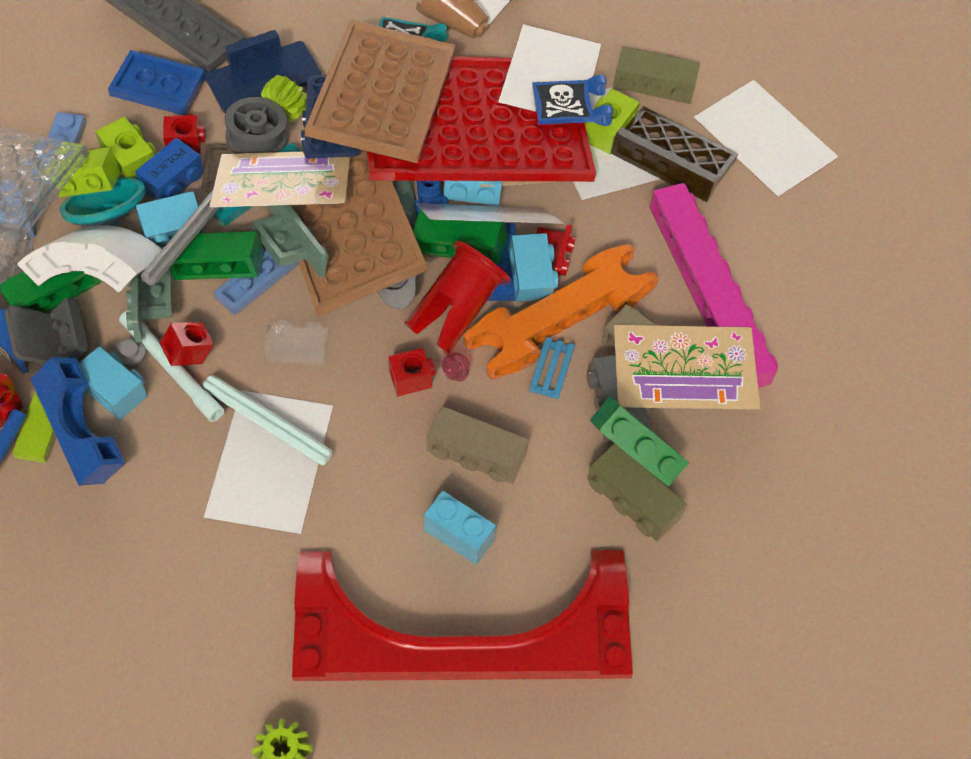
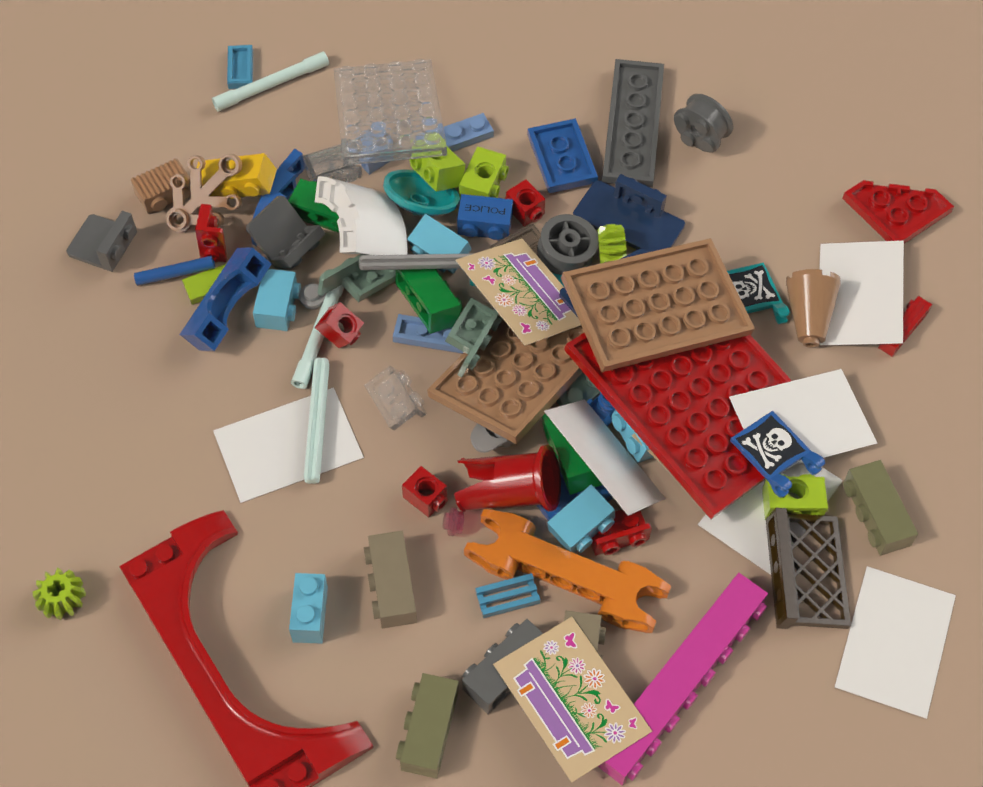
camera: 60 degrees right, 0 degrees up
green brick [590,397,689,487] -> none

